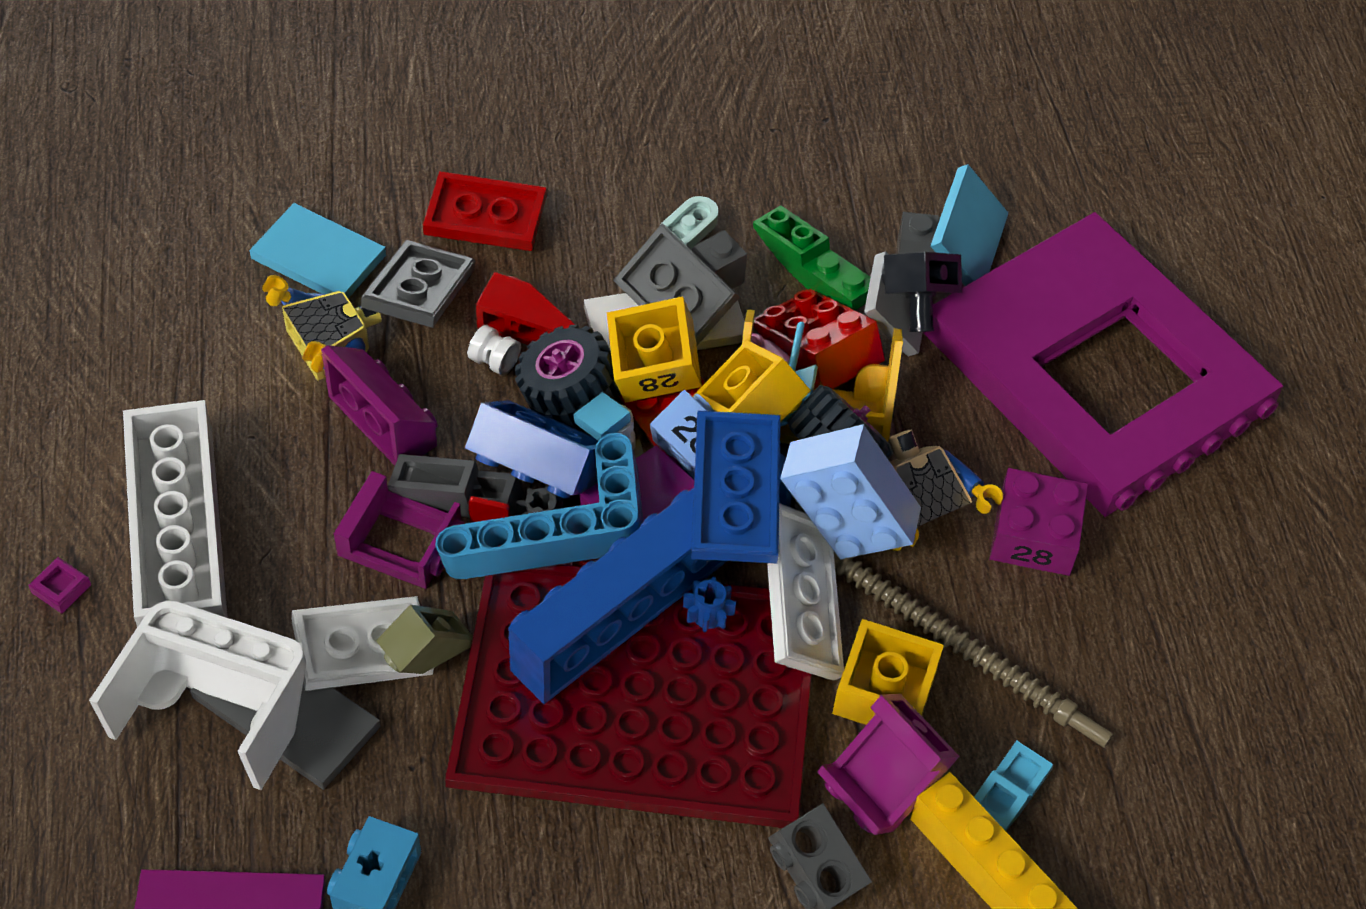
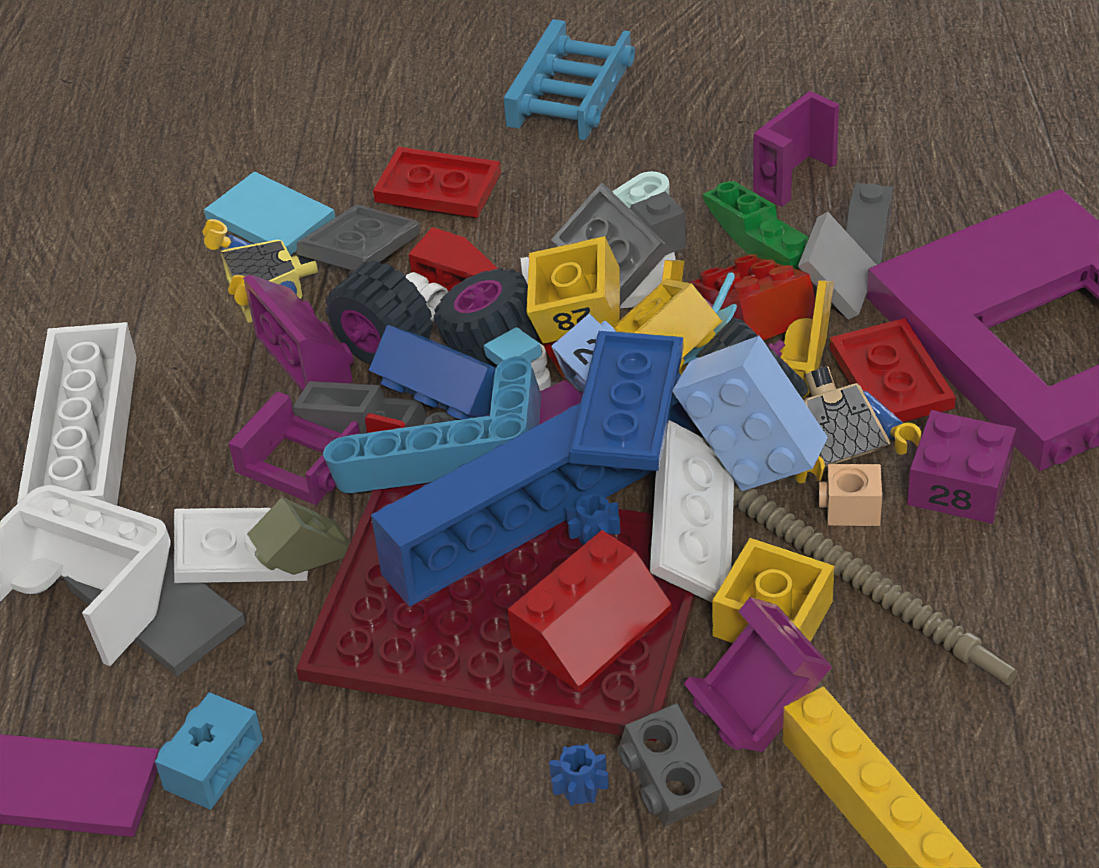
camera: 15 degrees right, 10 degrees down
black brick [882,252,962,332] -> none
medium azure tile [930,164,1008,286] -> none
medium azure slope [974,740,1053,831] -> none
none -> black wheel [325,261,433,365]
none -> dark azure fence [504,19,635,140]
none -> red slope [508,530,672,692]
none -> blue gear [549,744,609,806]
none -> magenta panel [753,91,839,207]
none -> light nougat brick [819,464,882,526]
none -> red plate [830,318,956,422]

